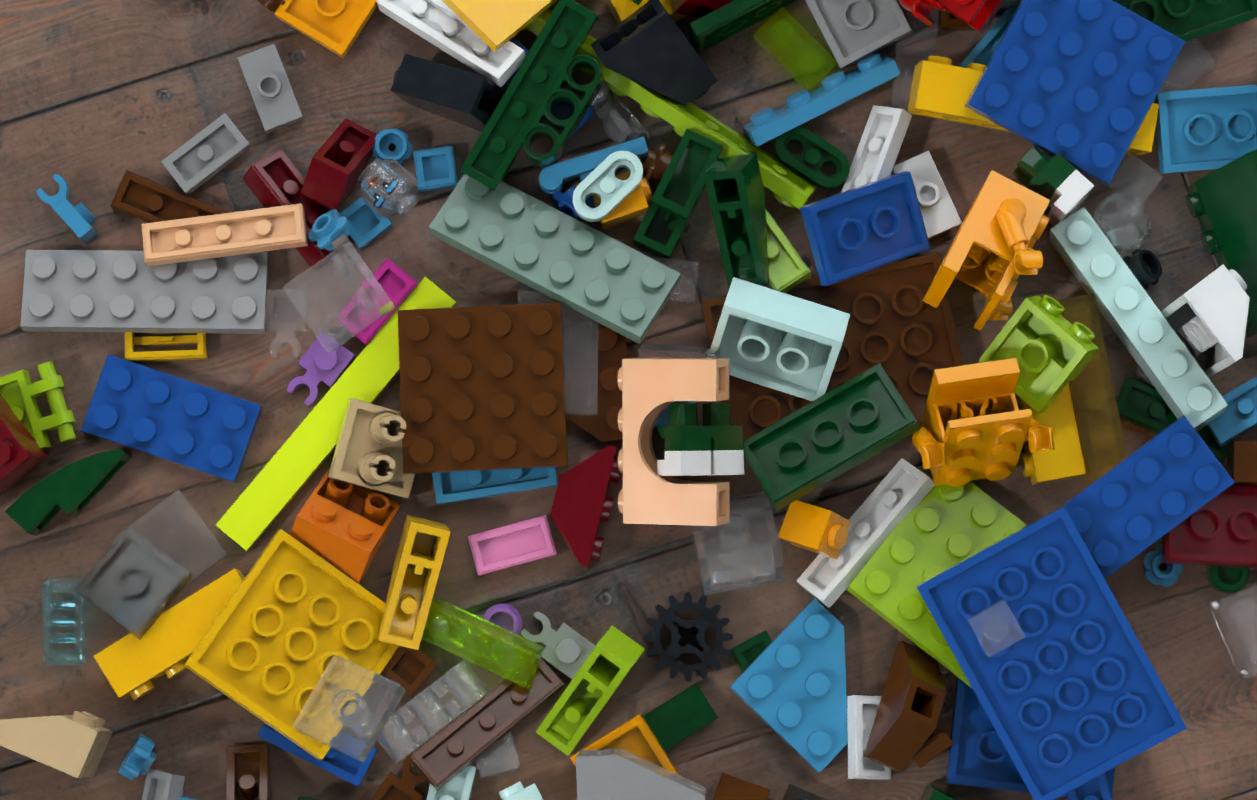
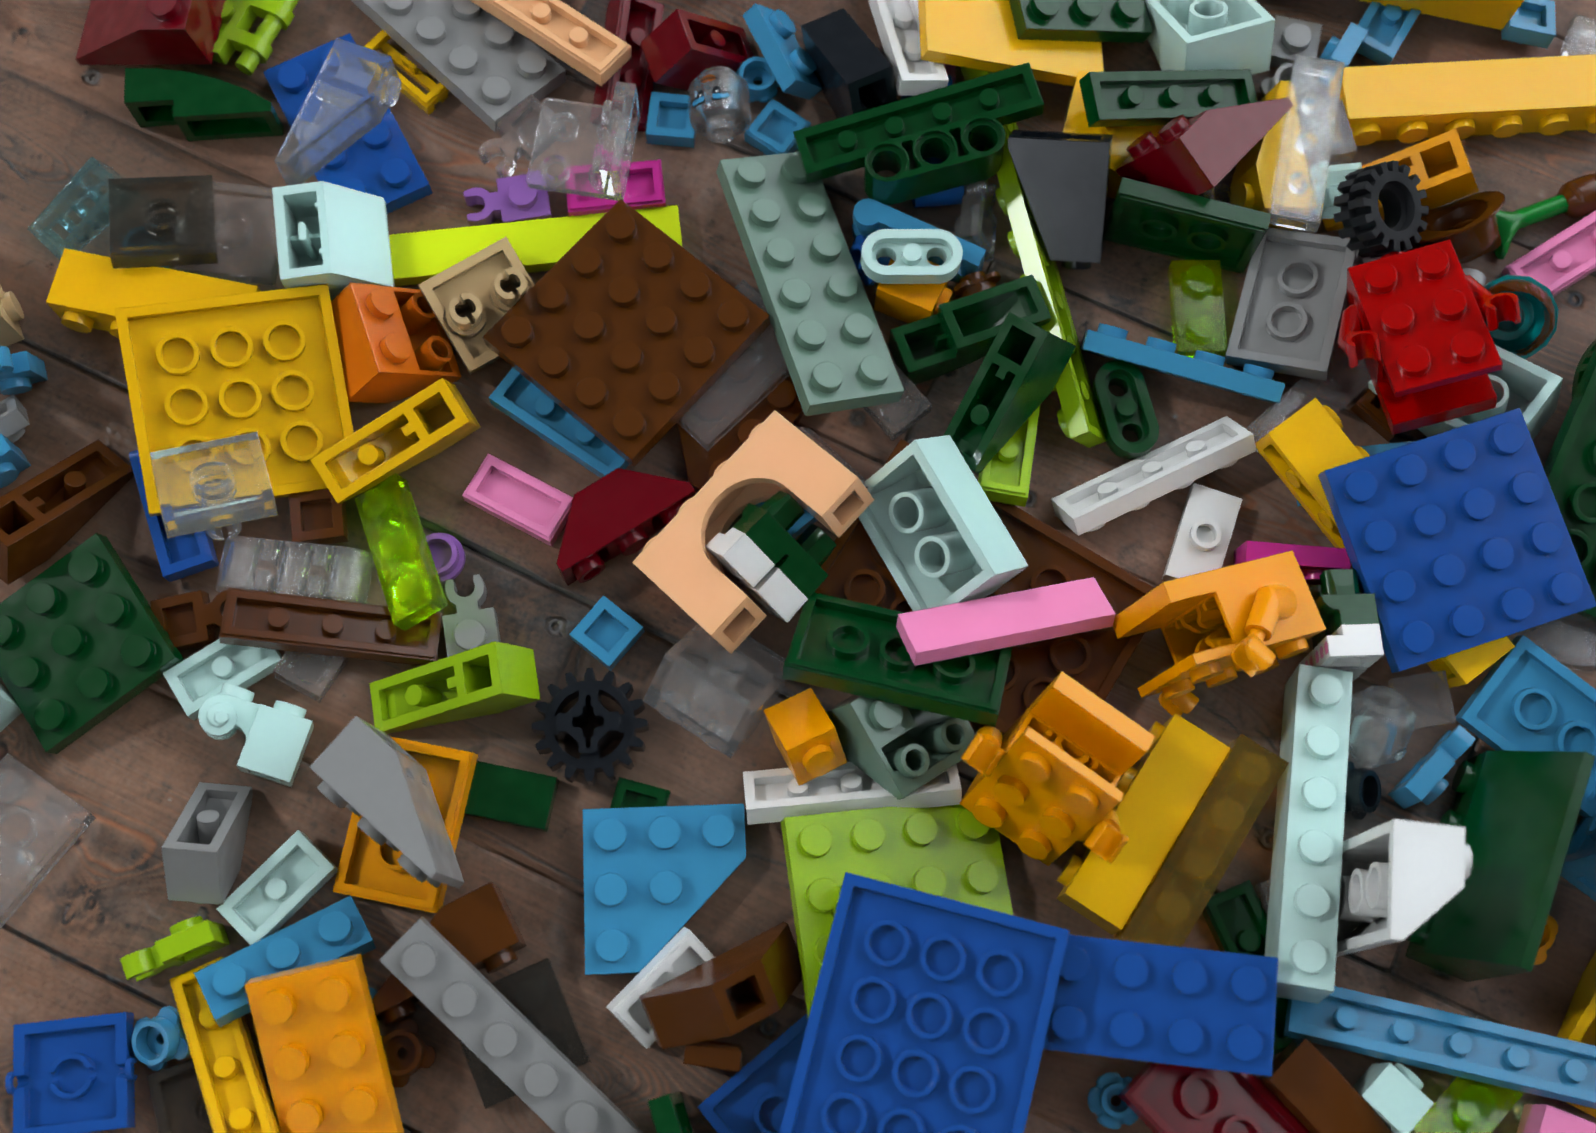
camera: 40 degrees right, 10 degrees down
dark azure plate [308,209,350,251] -> none
blue tile [800,171,931,286] -> none
clear plate [967,599,1026,657] -> none
lime plate [979,295,1099,414] -> none
none -> light aqua slope [272,181,395,300]
none -> clear slope [274,38,401,185]
none -> dark azure plate [569,595,645,671]
none -> dark azure plate [742,3,823,100]
none -> sand green slope [826,695,975,800]
none -> bright pink tile [896,577,1116,666]
none -> dark pink plate [1234,541,1351,585]
none -> dark azure plate [1387,724,1476,809]

